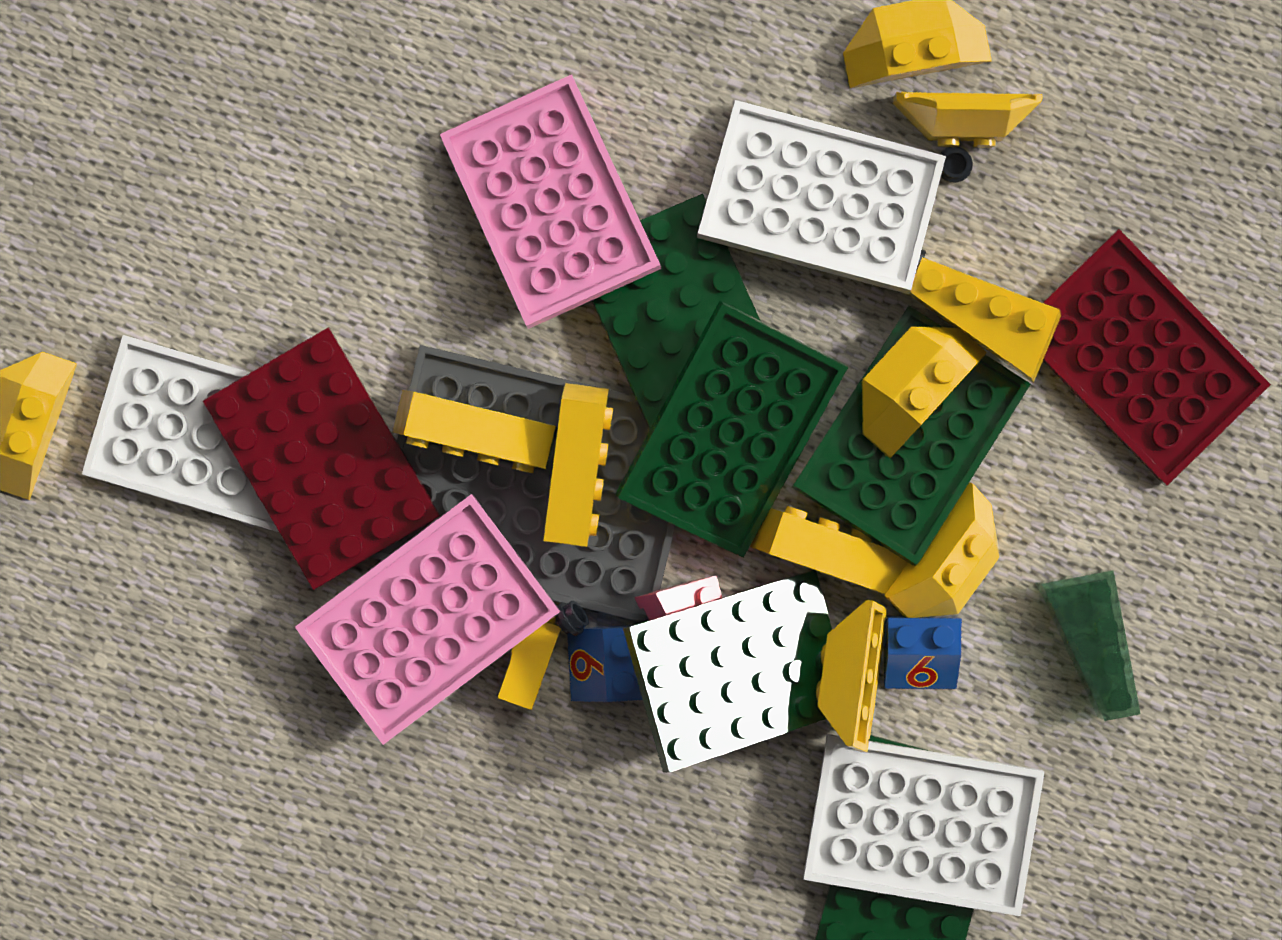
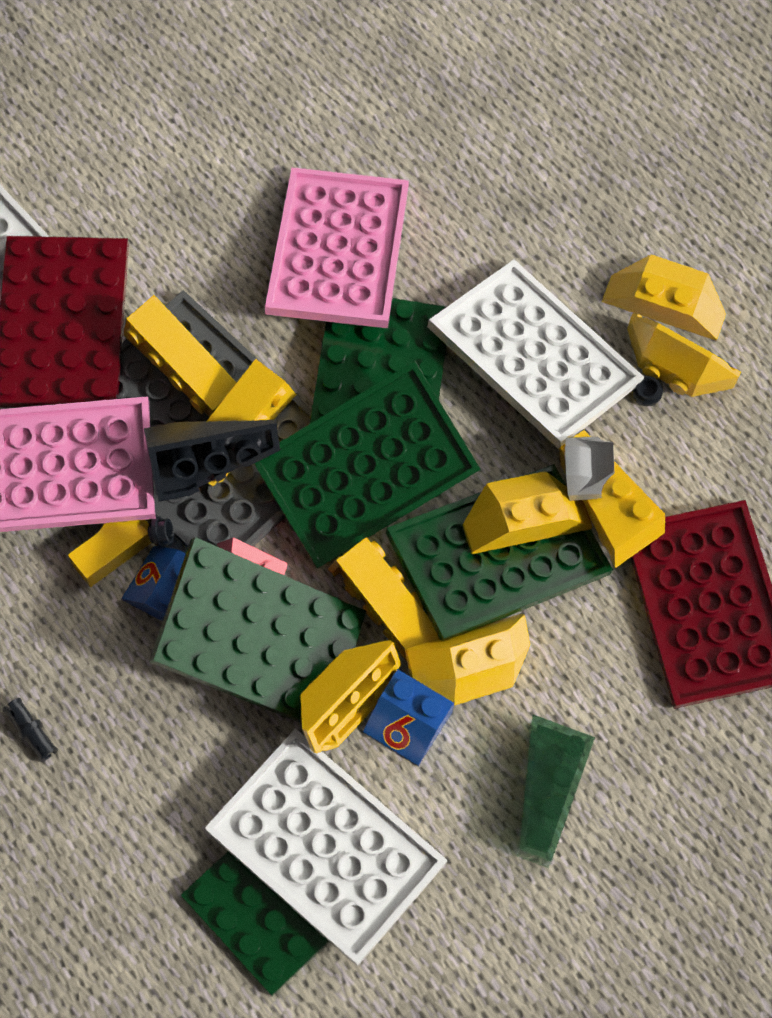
camera: 30 degrees right, 20 degrees down
none -> black pin [3,698,58,762]
none -> black wedge [144,420,280,502]
none -> light grey slope [565,437,615,501]

